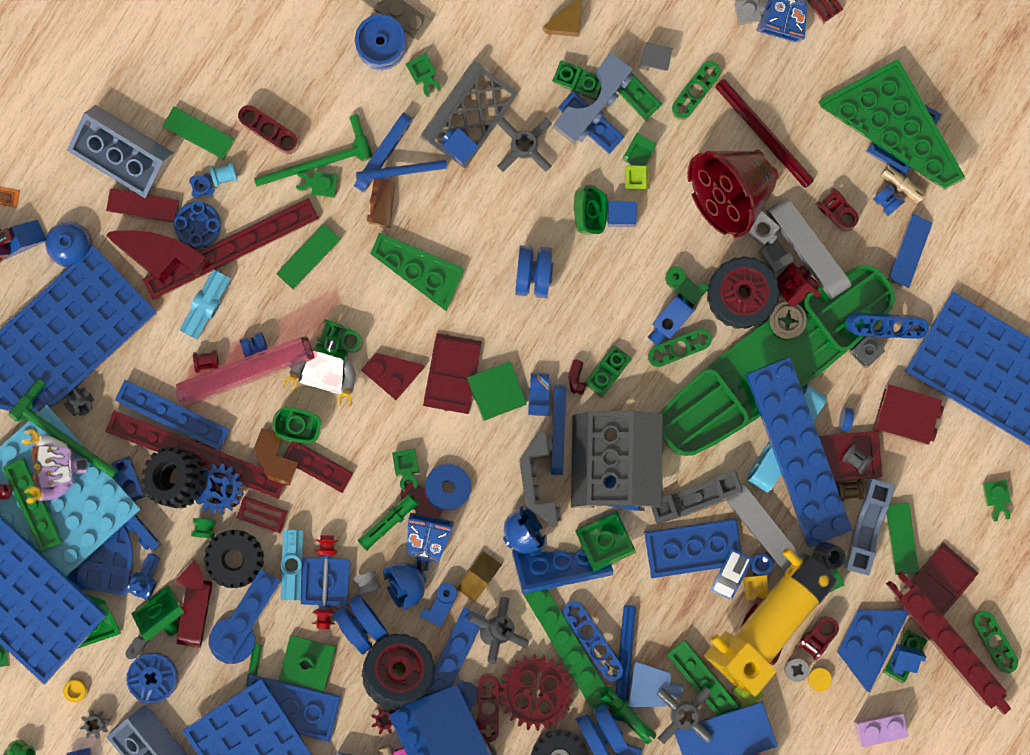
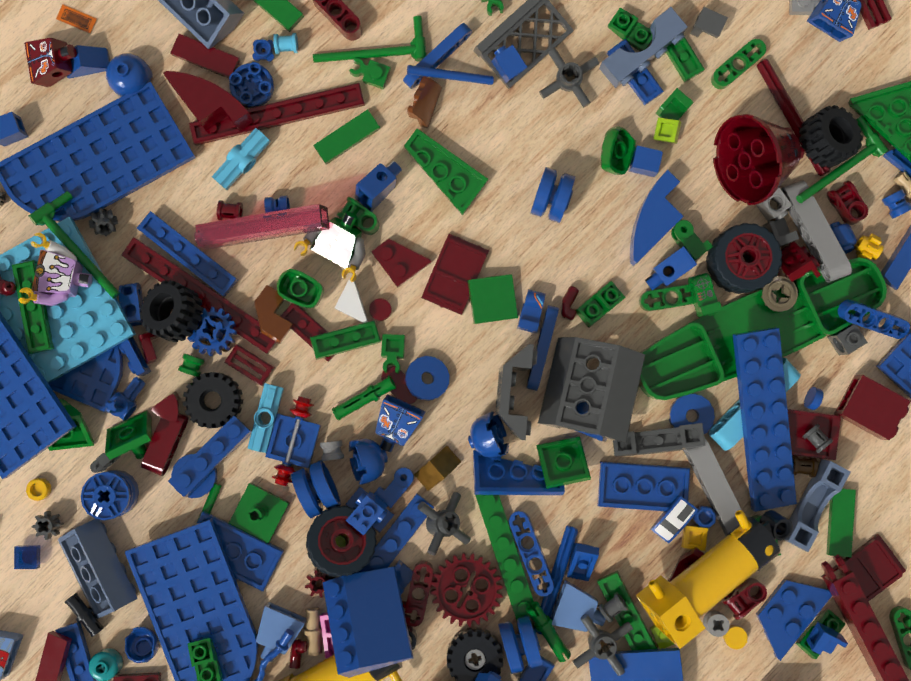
camera: 15 degrees right, 0 degrees up
none -> dark red tile [138,332,158,364]
none -> green tile [310,320,381,360]
none -> white slope [335,280,368,323]
none -> blue tile [345,487,394,536]
none -> blue torso [355,161,402,212]
none -> dark red tile [369,298,392,321]
none -> blue slope [567,543,599,581]
none -> dark grey bush [598,592,629,622]
none -> blue slope [630,169,684,266]
none -> blue tile [669,394,715,434]
none -> green leg [688,273,723,318]
none -> green bar [796,116,889,203]
none -> black tyre [799,105,863,168]
none -> blue head [830,222,857,254]
none -> yellow gear [854,233,884,260]

